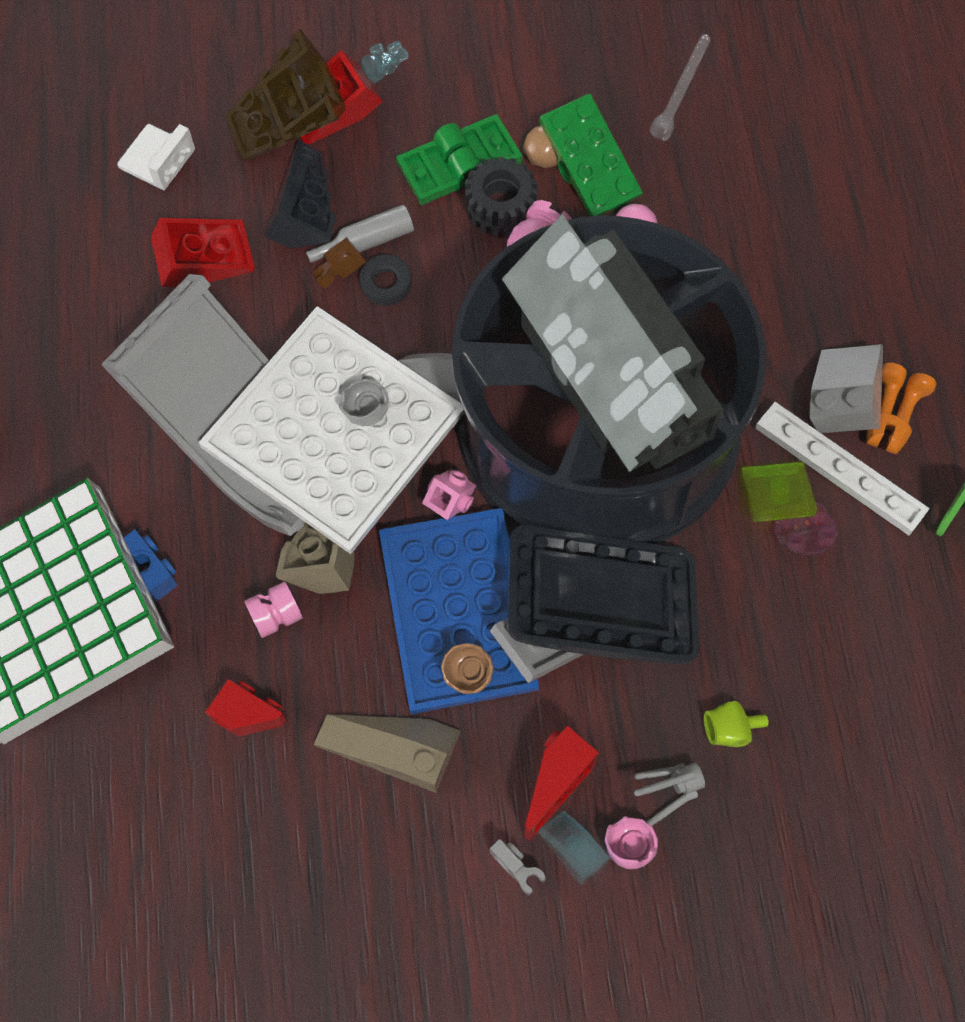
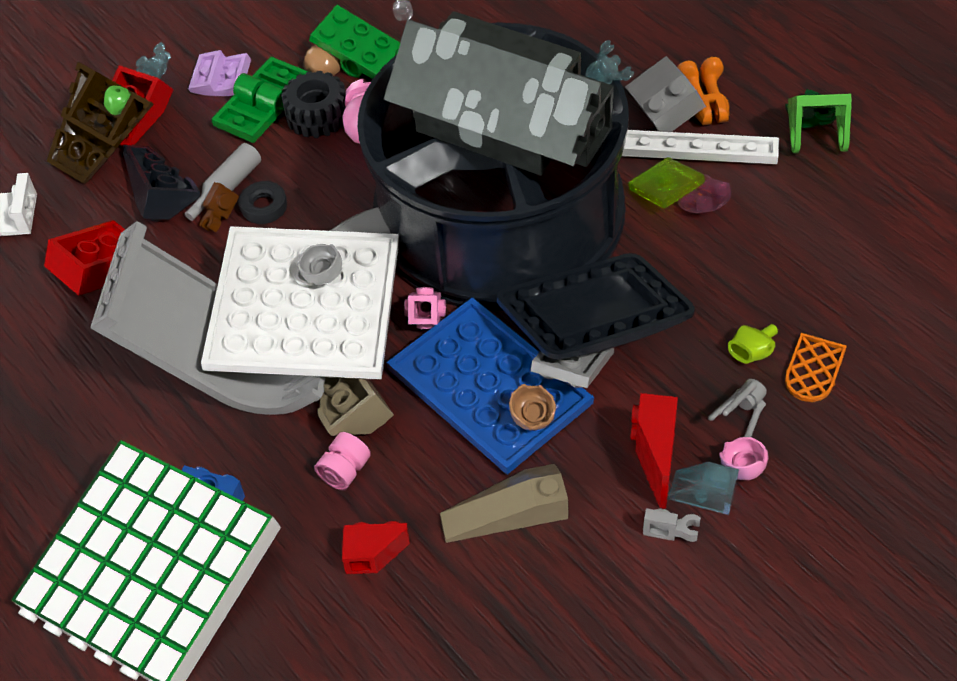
camera: 30 degrees left, 15 degrees down
none -> bright green piece [104,85,131,115]
none -> lavender slope [188,50,251,96]
none -> clear light blue piece [585,40,634,84]
none -> orange window [785,333,847,402]

